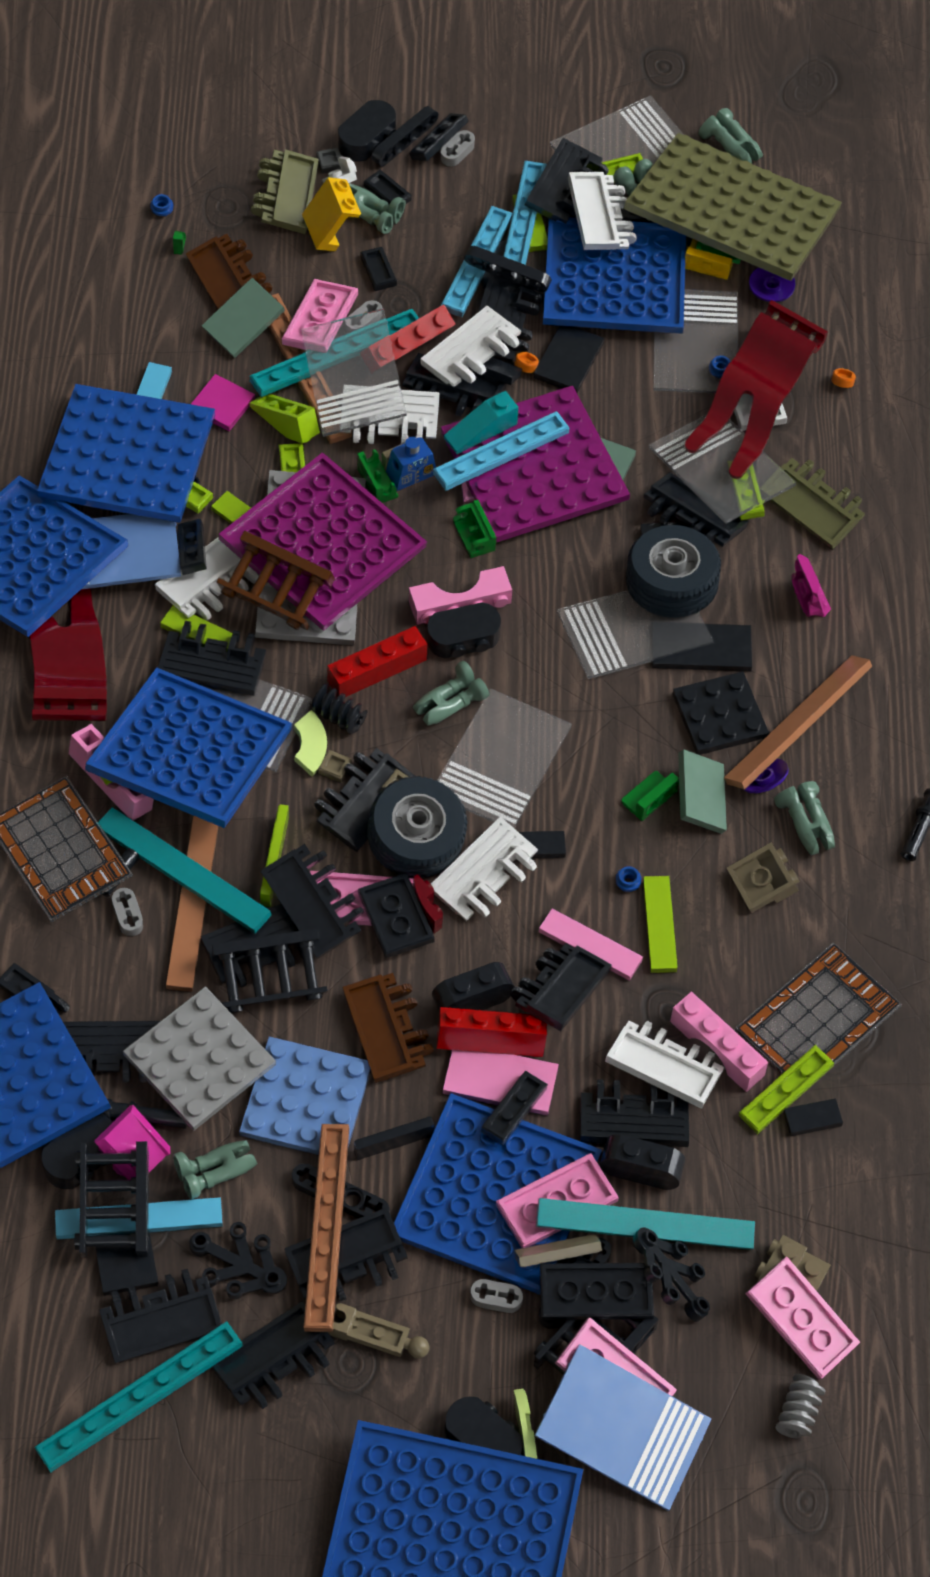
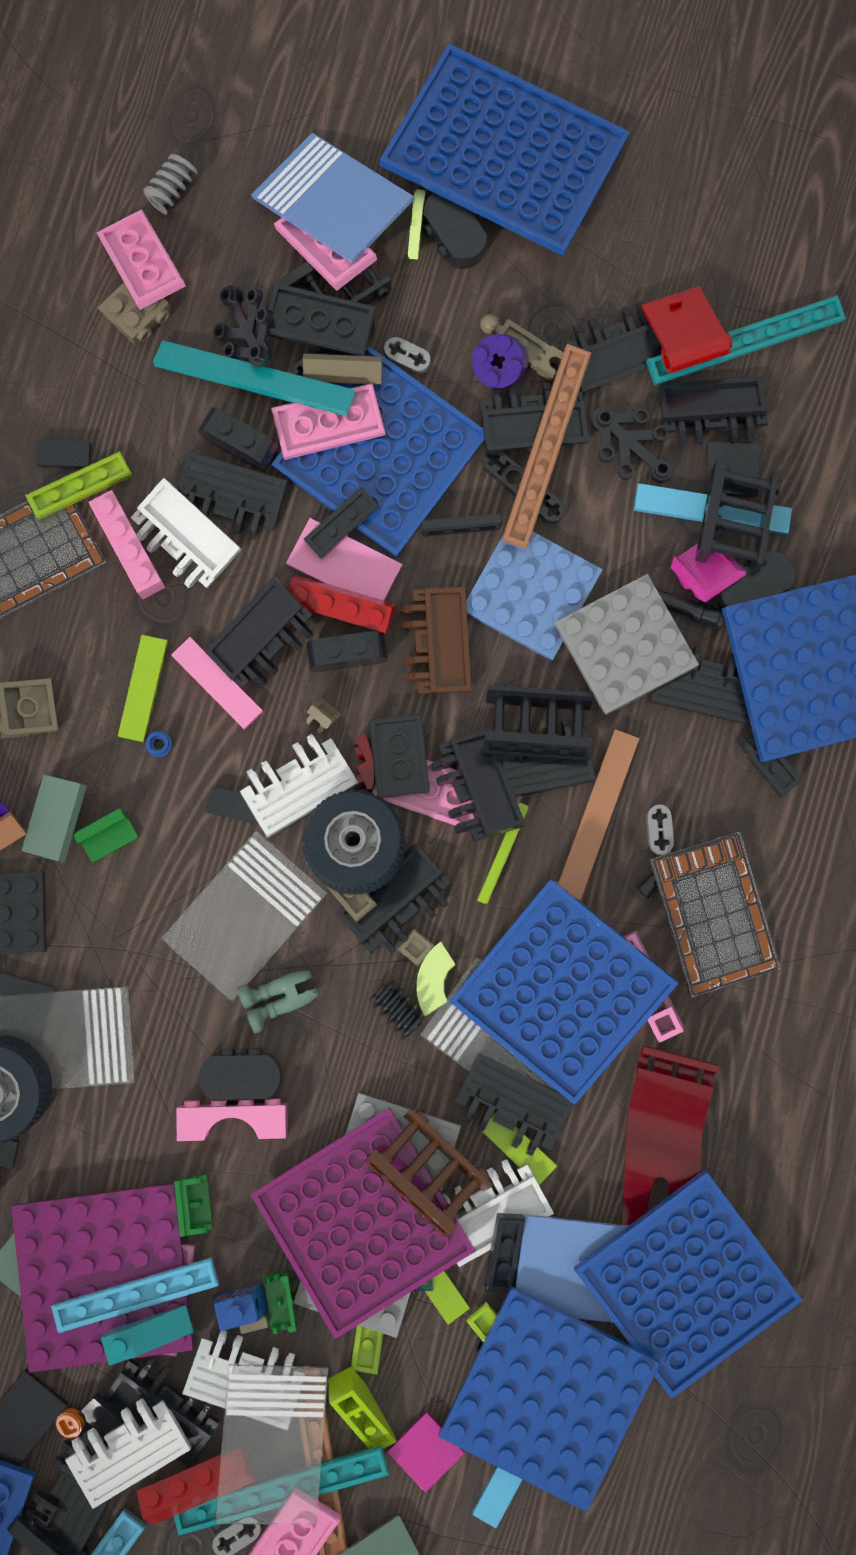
camera: 165 degrees left, 25 degrees up
teal tile [97,807,272,934] -> none
sand green piece [173,1140,258,1199] -> none
red brick [327,626,427,697] -> none
none -> dark tan tile [306,698,342,733]
none -> dark purple brick [472,334,529,388]
none -> red door [641,286,733,374]

